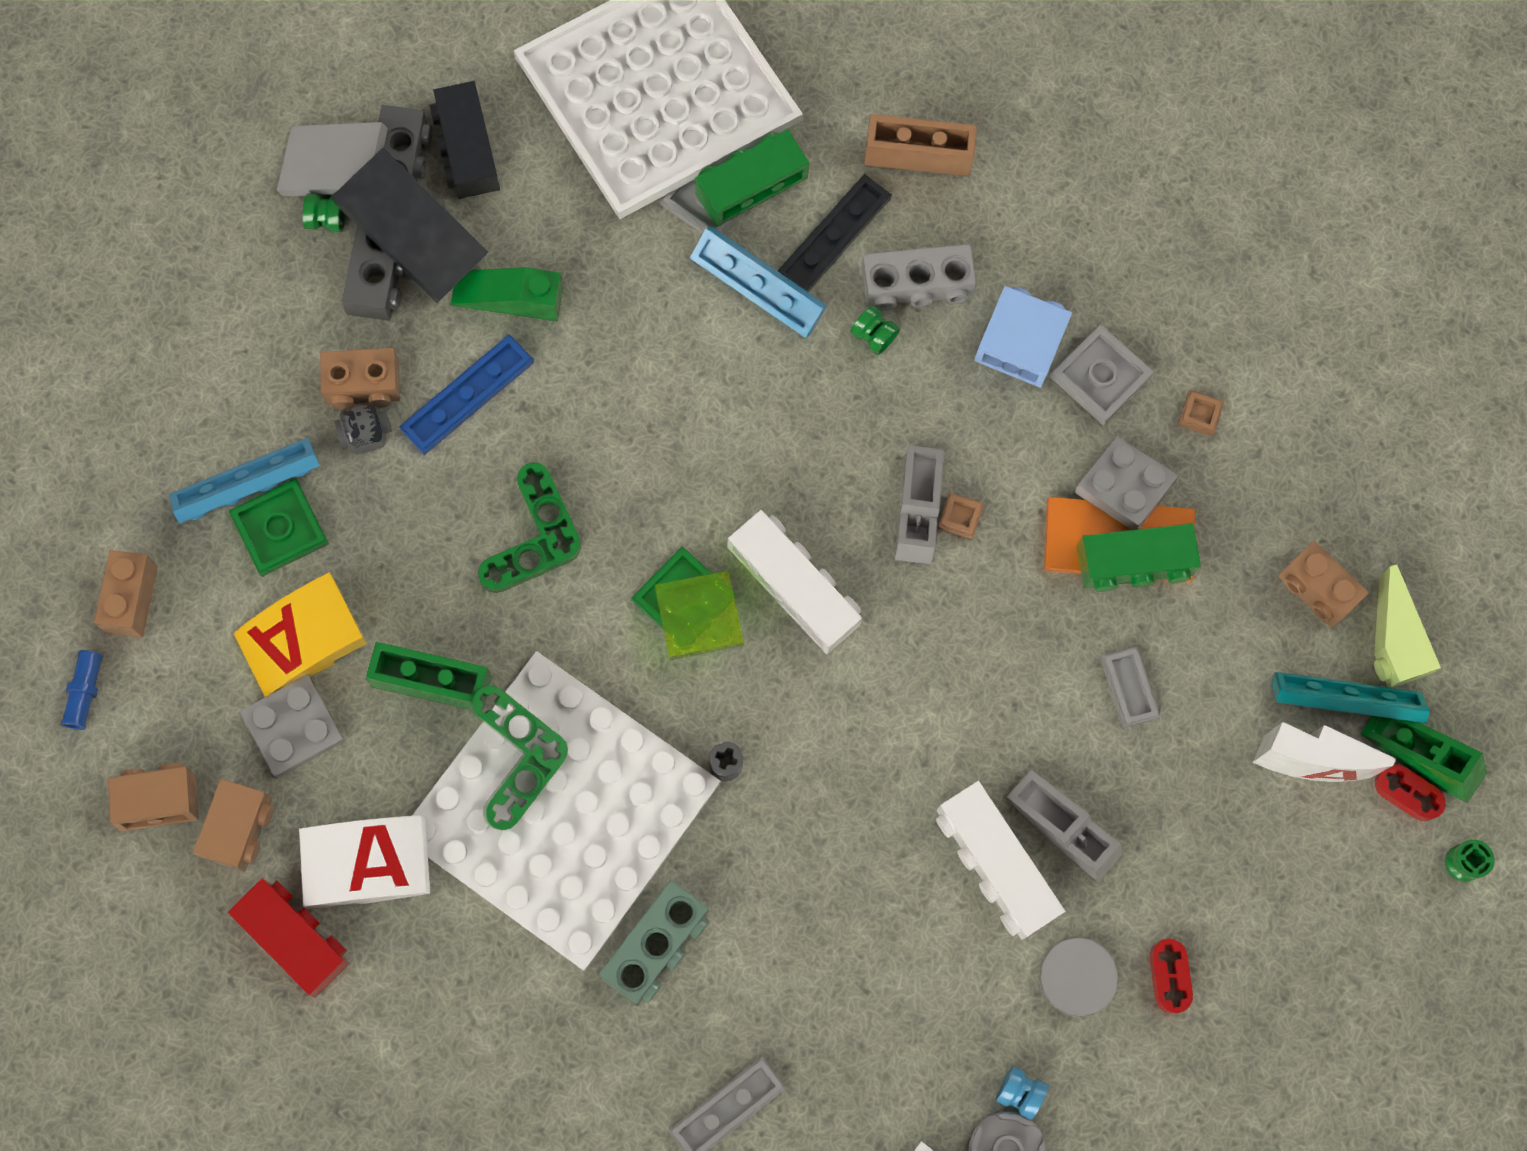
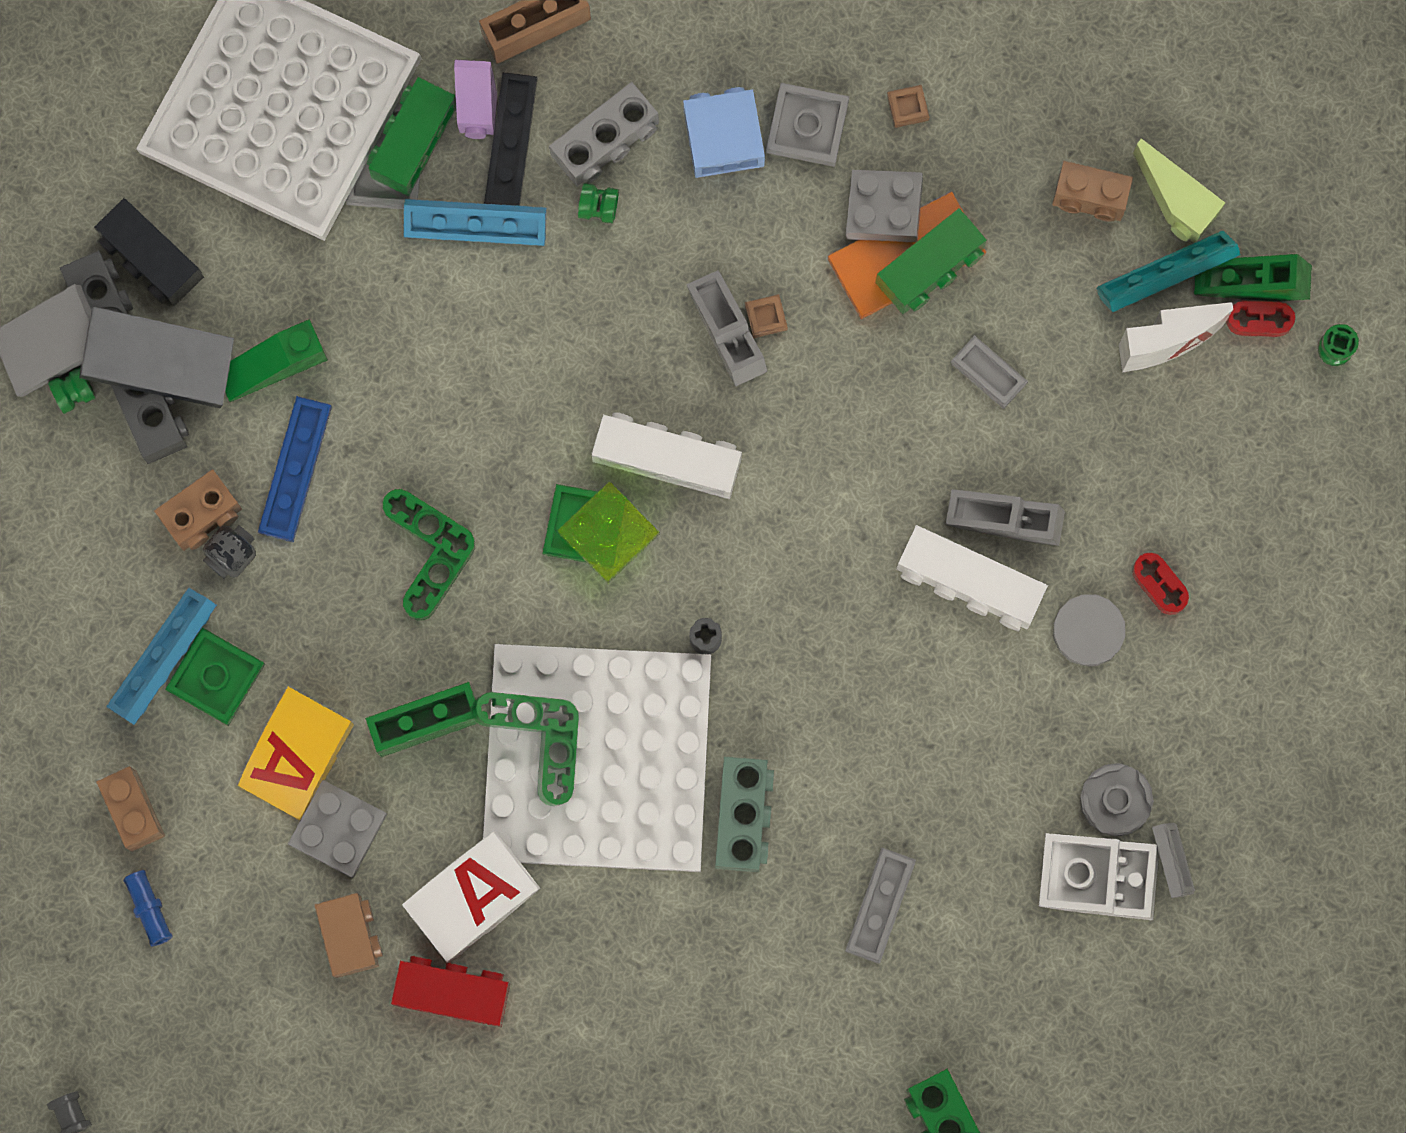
camera: 25 degrees left, 5 degrees up
medium nougat brick [108,763,199,832] -> none
dark azure wheel [995,1065,1049,1120] -> none
none -> lavender slope [454,60,497,139]

